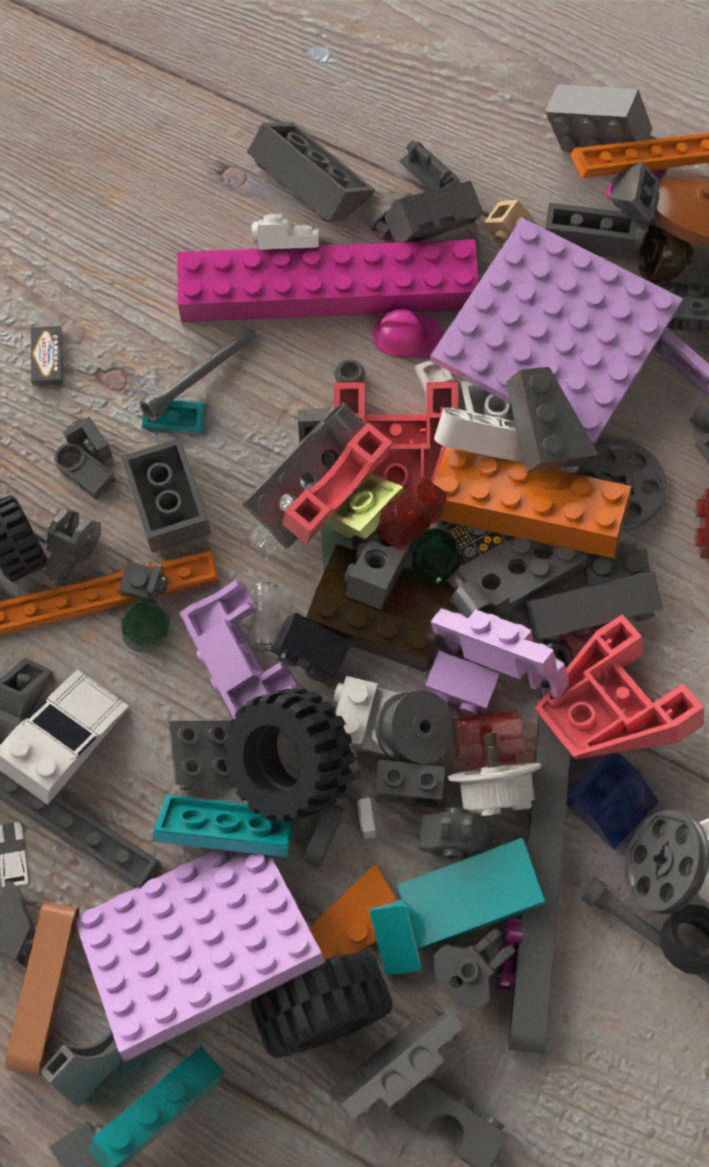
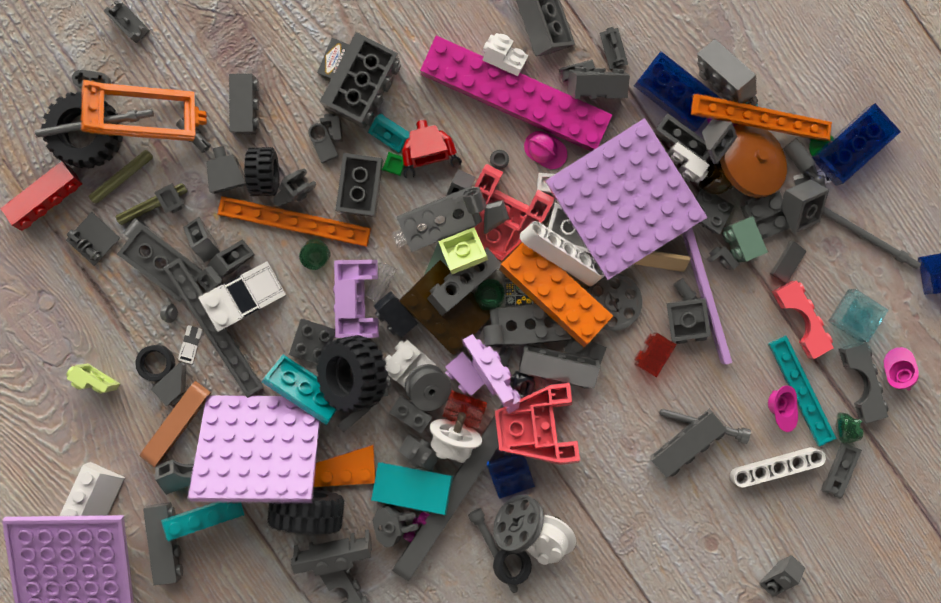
camera: 25 degrees right, 20 degrees up
dark grey bracket [118,561,168,604] -> none
dark grey piece [139,329,256,422] -> none
coral arch [282,422,392,545] -> none
white tile [357,798,375,839] -> none
teal slope [369,900,422,975] -> none
clear red brick [377,478,447,550] -> none
tan brick [484,200,537,247] -> none
dark grey wedge [506,366,599,473] -> none
none -> dark grey brick [320,32,401,129]
none -> green tile [382,152,404,177]
none -> torso [402,120,462,178]
none -> dark grey piece [484,200,509,234]
none -> clear blue brick [634,51,722,132]
none -> tan slope [634,251,690,272]
none -> white plate [667,142,709,183]

